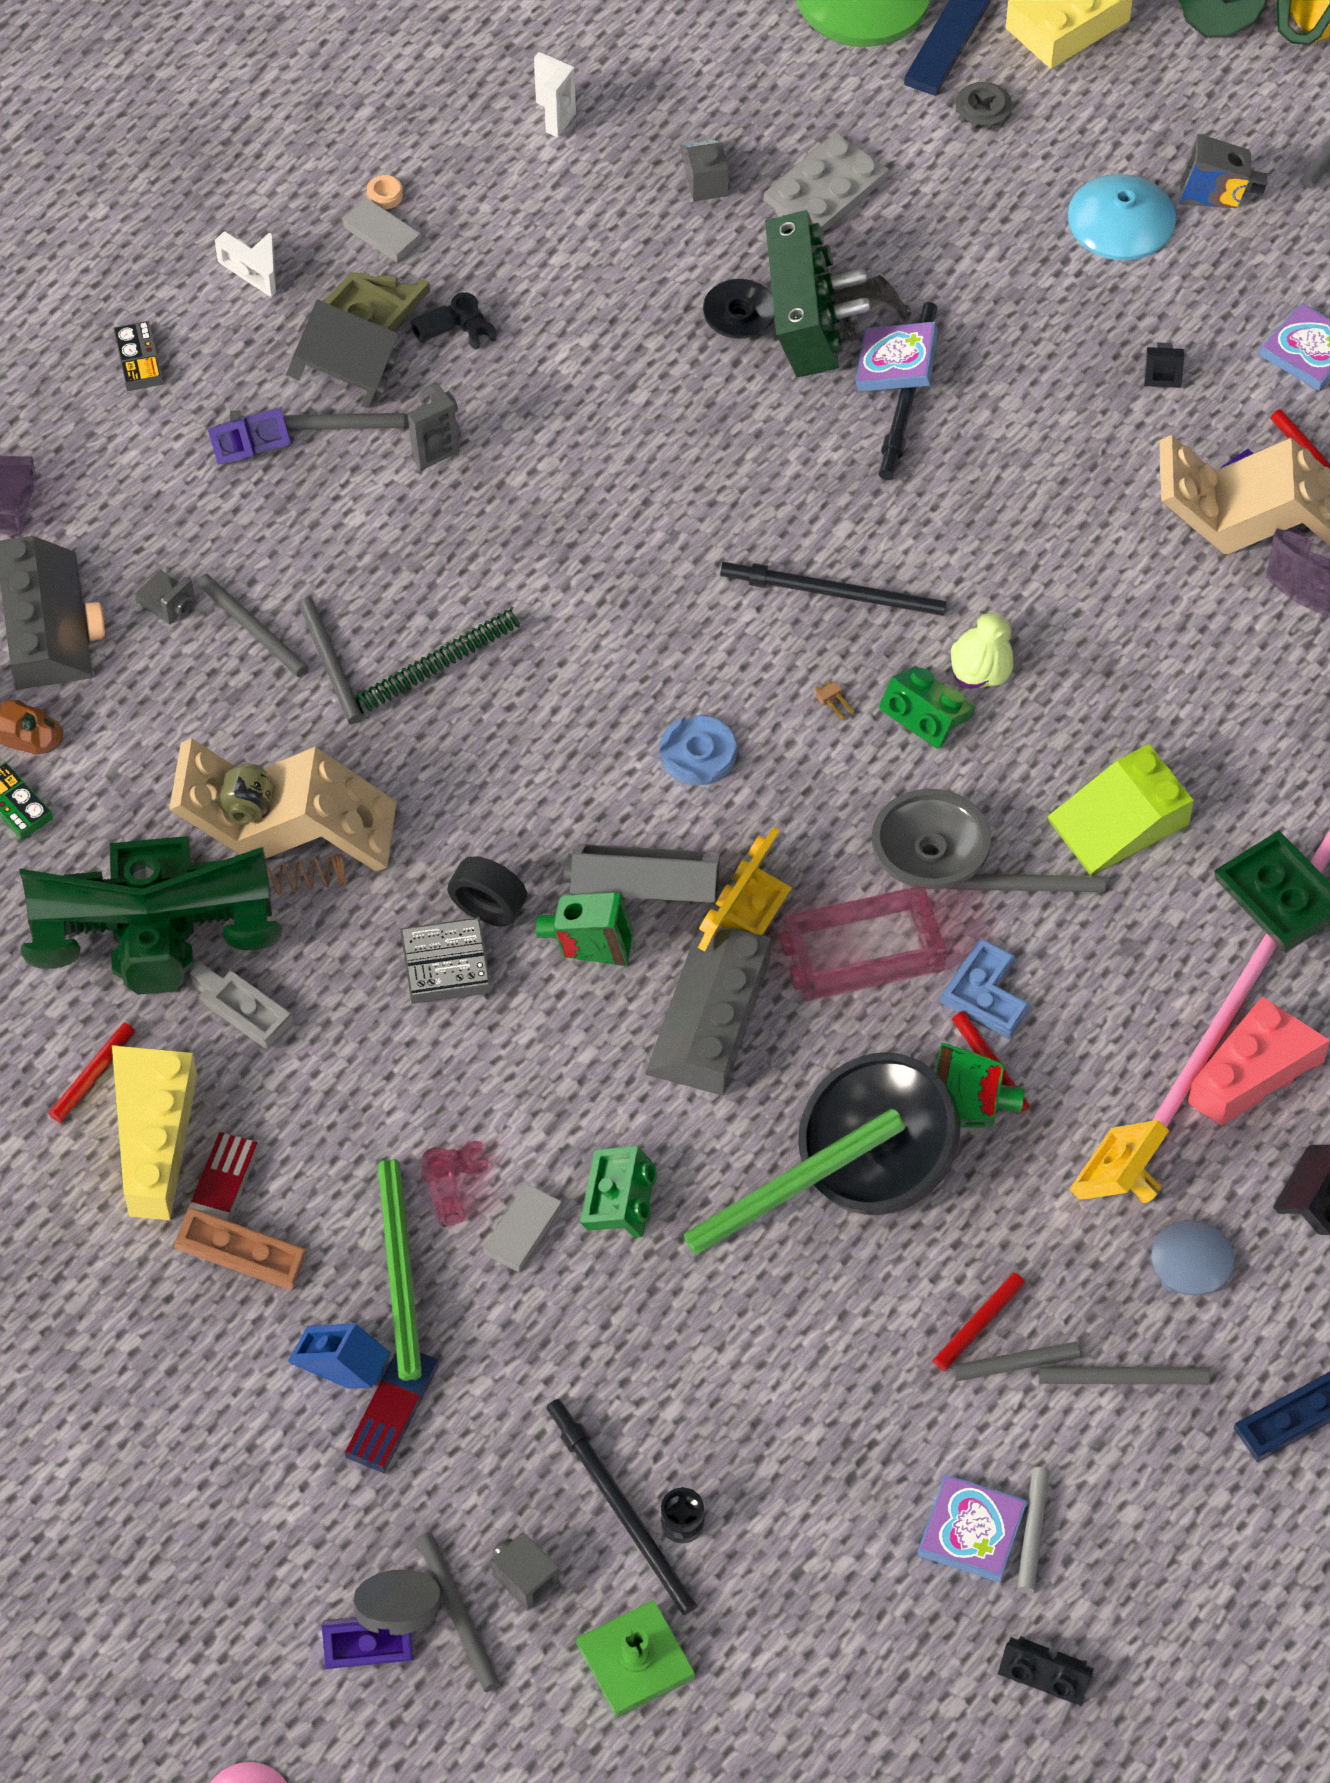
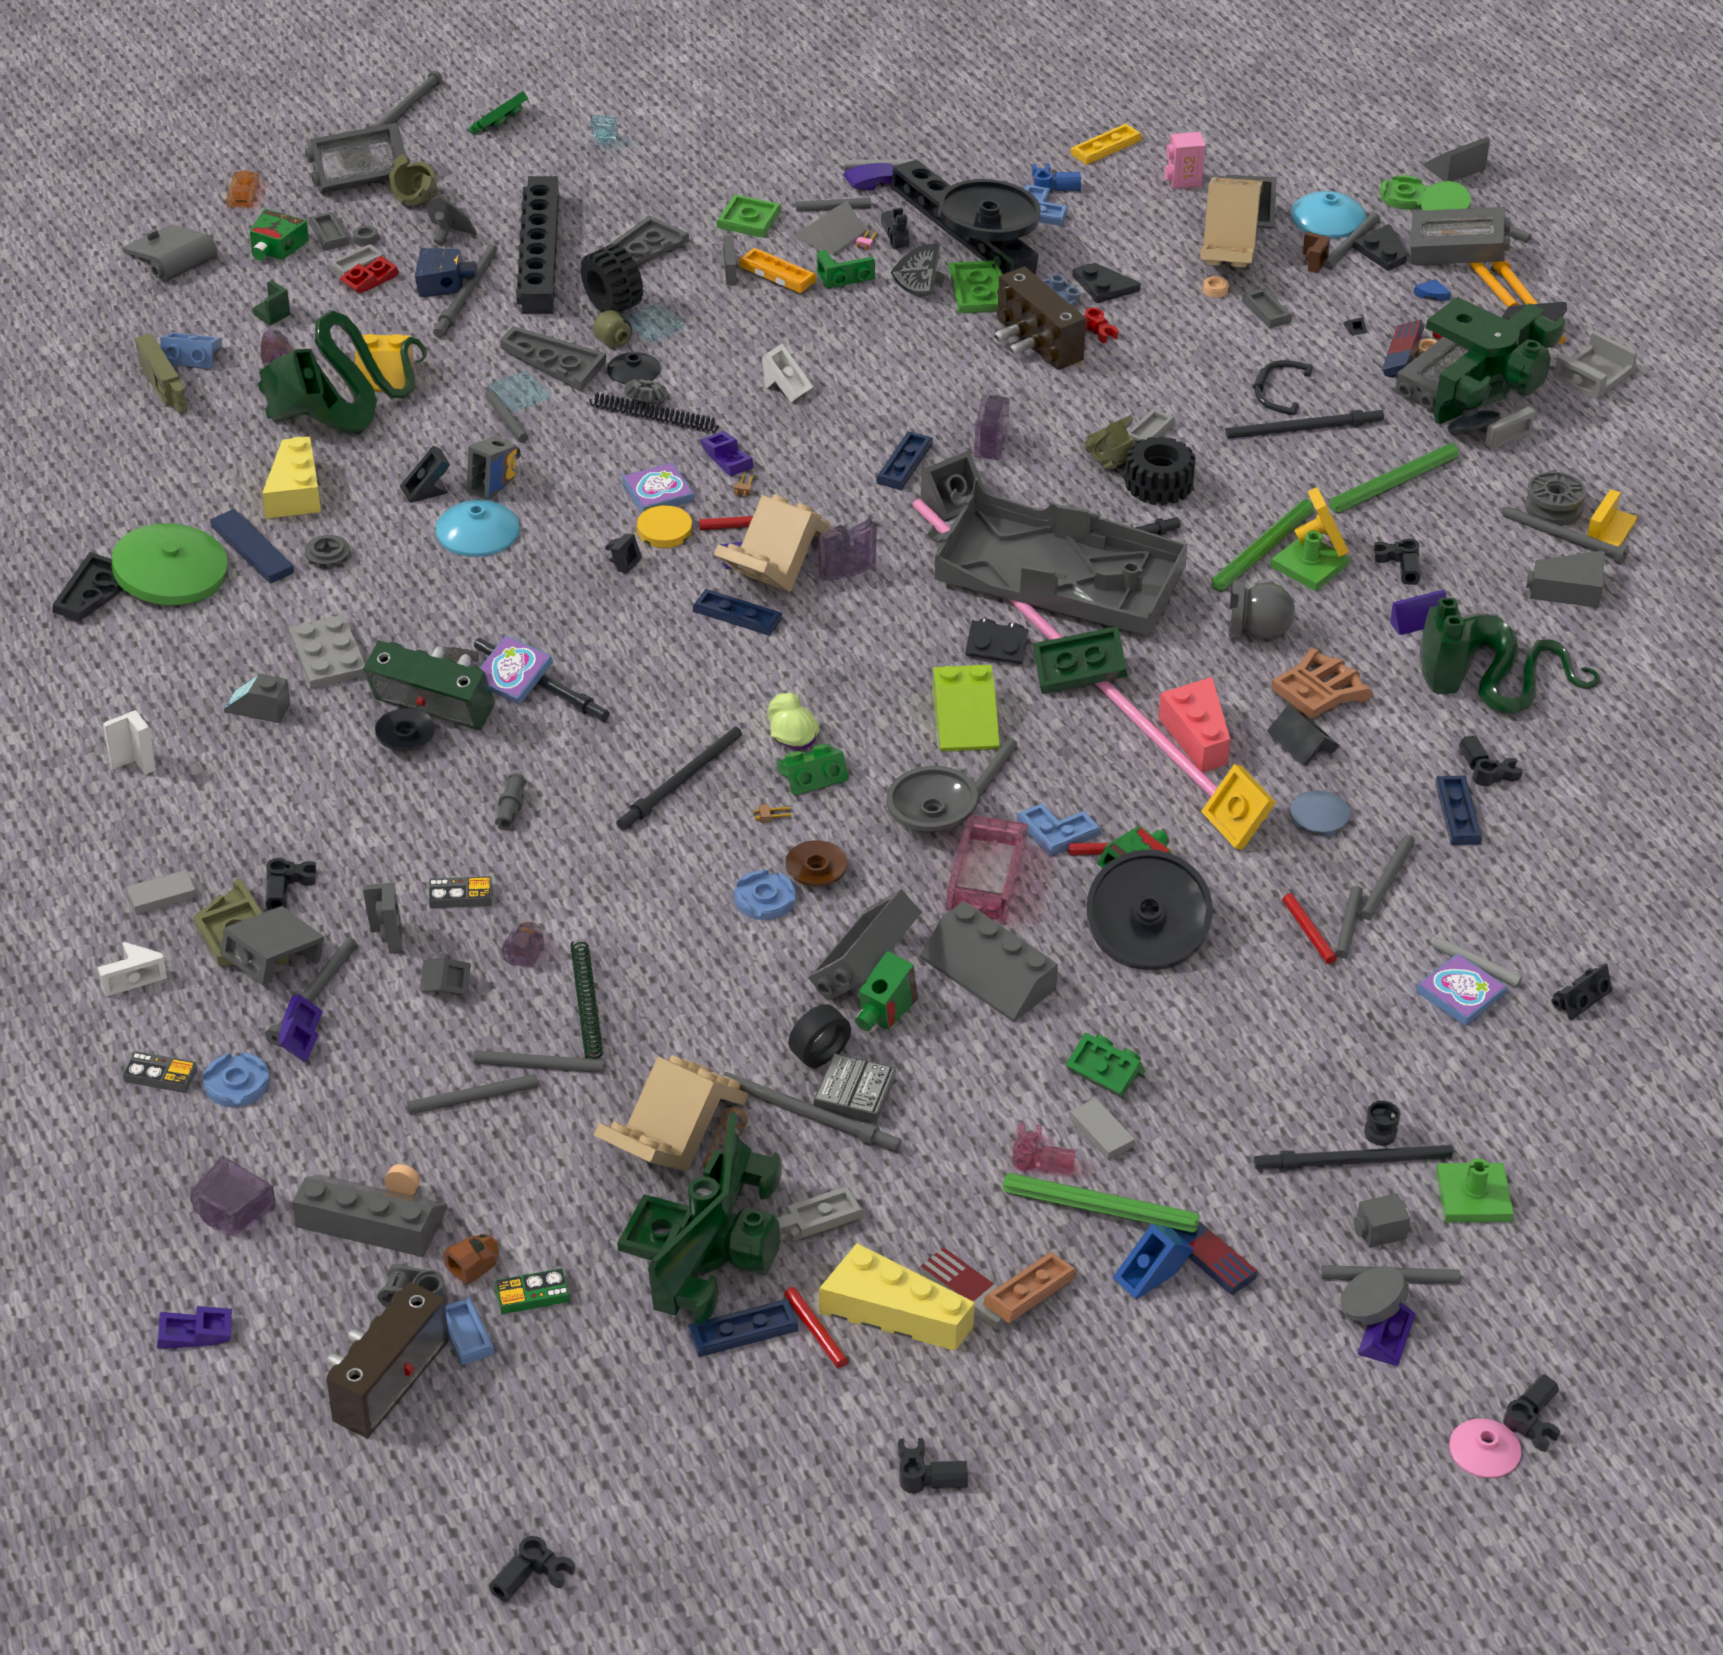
camera: 65 degrees left, 15 degrees down
dark grey bracket [135,570,195,625] -> none
olive head [218,763,275,824] -> none
light nougat tile [367,175,403,210] -> none
bright green axle [684,1109,905,1254] -> none
yellow bracket [698,826,792,952] -> none
none -> medium blue tile [203,1052,270,1107]
none -> black slope [400,445,450,503]
none -> dark grey panel [420,958,471,996]
none -> tile [429,876,492,908]
none -> dark grey pin [495,773,527,830]
none -> clear purple rock [502,922,544,968]
none -> yellow tile [637,505,692,548]
none -> dark blue tile [688,1299,798,1357]
none -> dark blue tile [693,589,783,636]
none -> dark grey bar [723,1072,902,1151]
none -> reddish brown dish [786,840,847,886]
none -> black bracket [965,618,1030,665]

